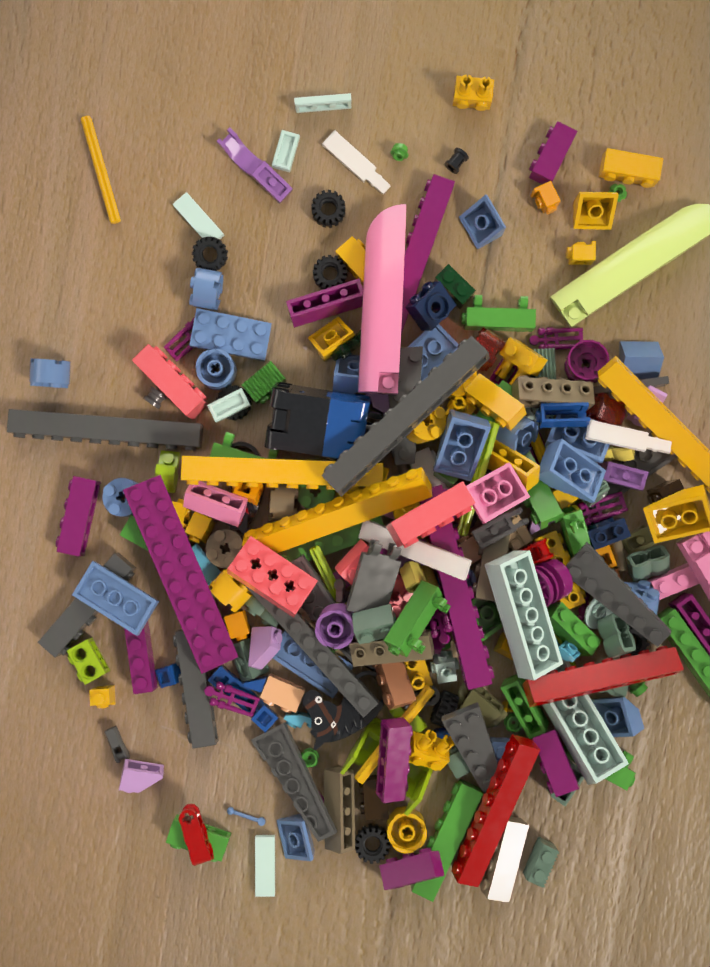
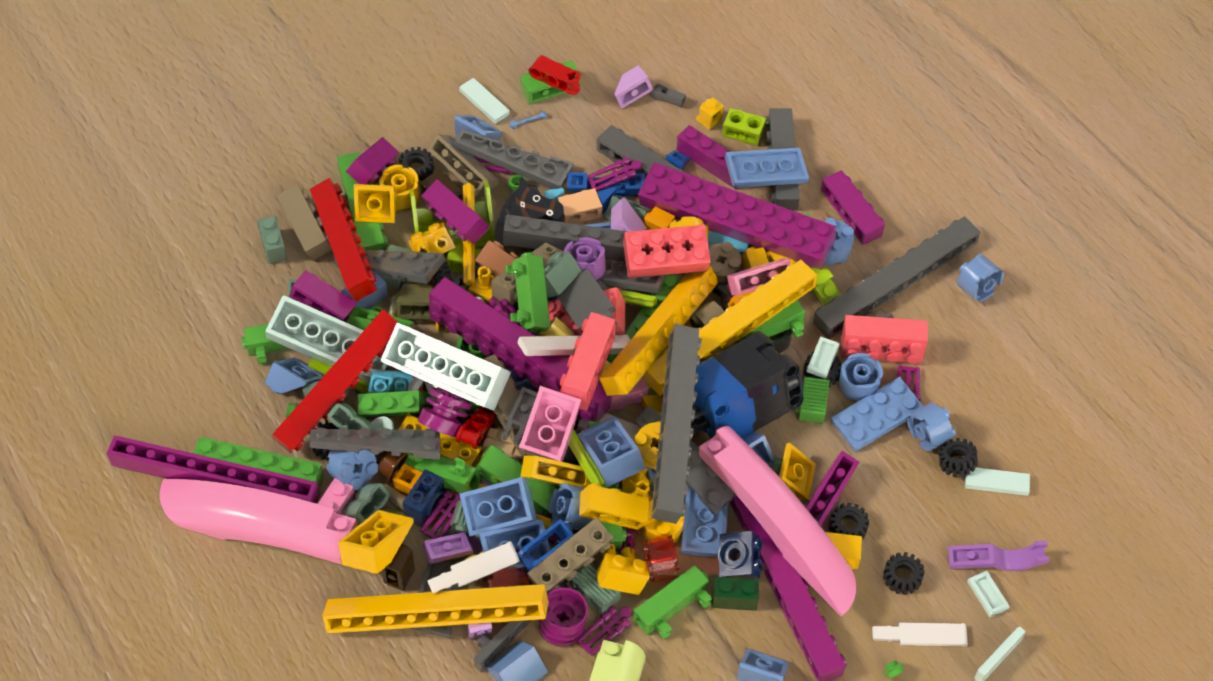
camera: 135 degrees right, 30 degrees down
yellow axle [81,116,121,224] -> none
none -> yellow slope [354,184,397,223]

